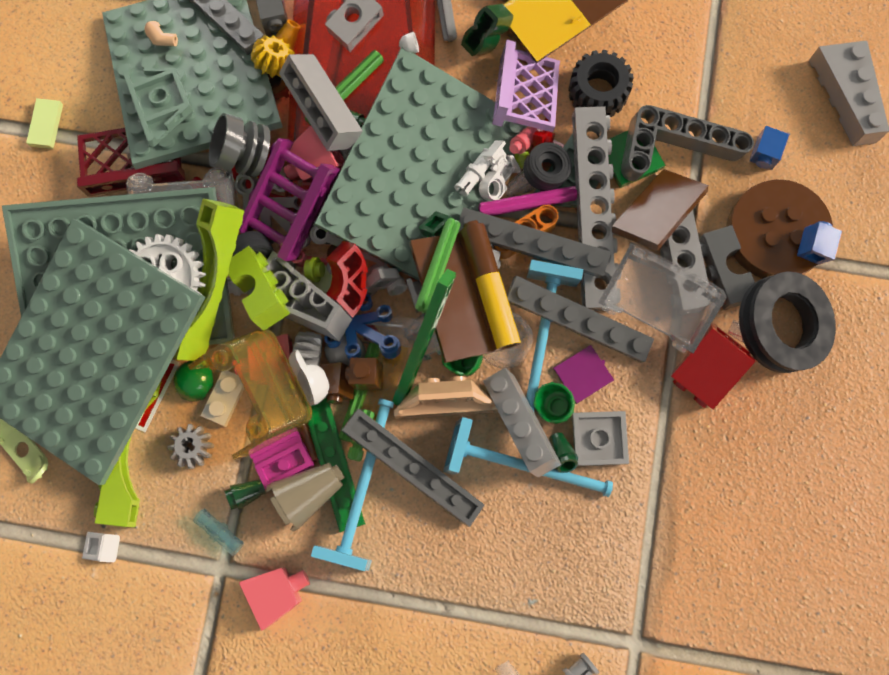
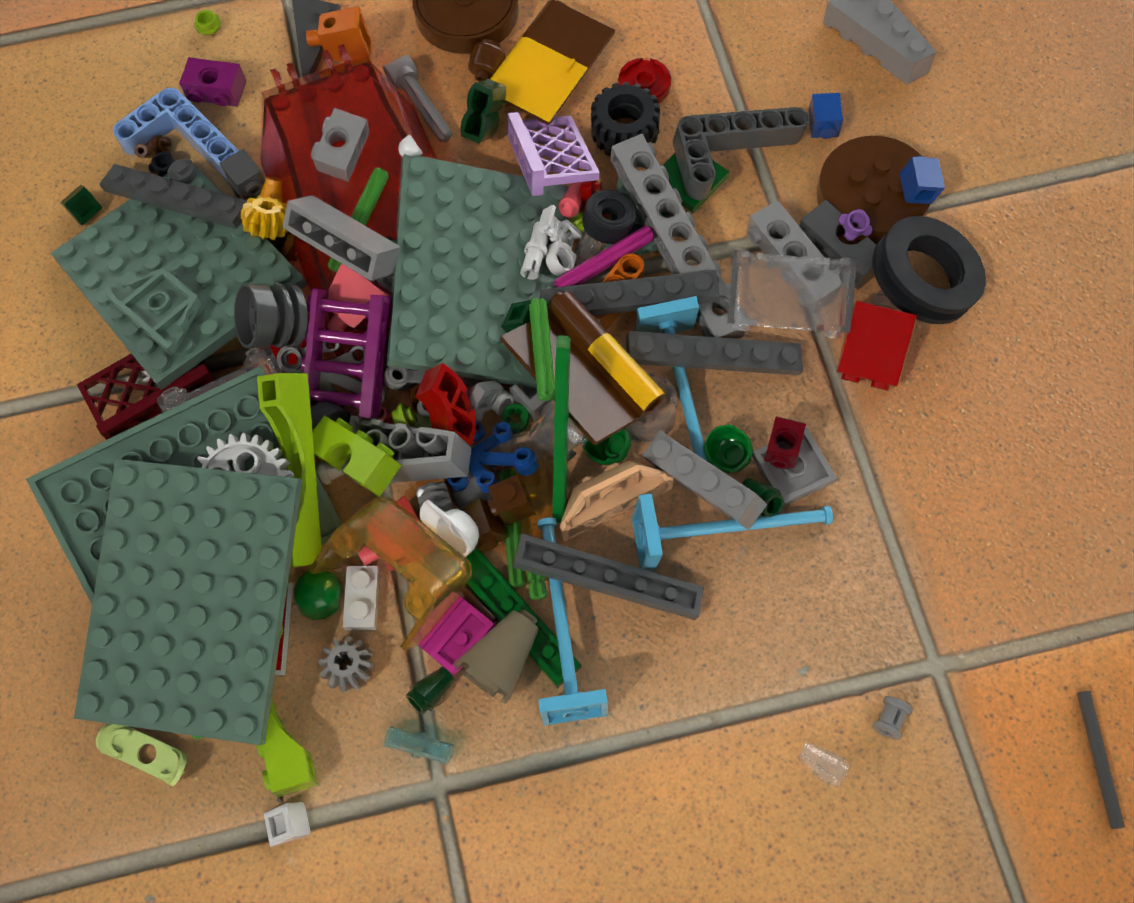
camera: 20 degrees left, 10 degrees down
yellowish green tile [26,98,63,149] -> none
light nougat arm [145,21,178,46] -> none
coral torso [239,567,310,631] -> none
magenta piece [553,345,614,404] -> none
tile [612,169,709,251] -> none
none -> green bush [501,404,529,434]
none -> red tile [618,58,671,104]
none -> dark red brick [764,416,806,469]
none -> medium lavender plate [839,209,872,241]

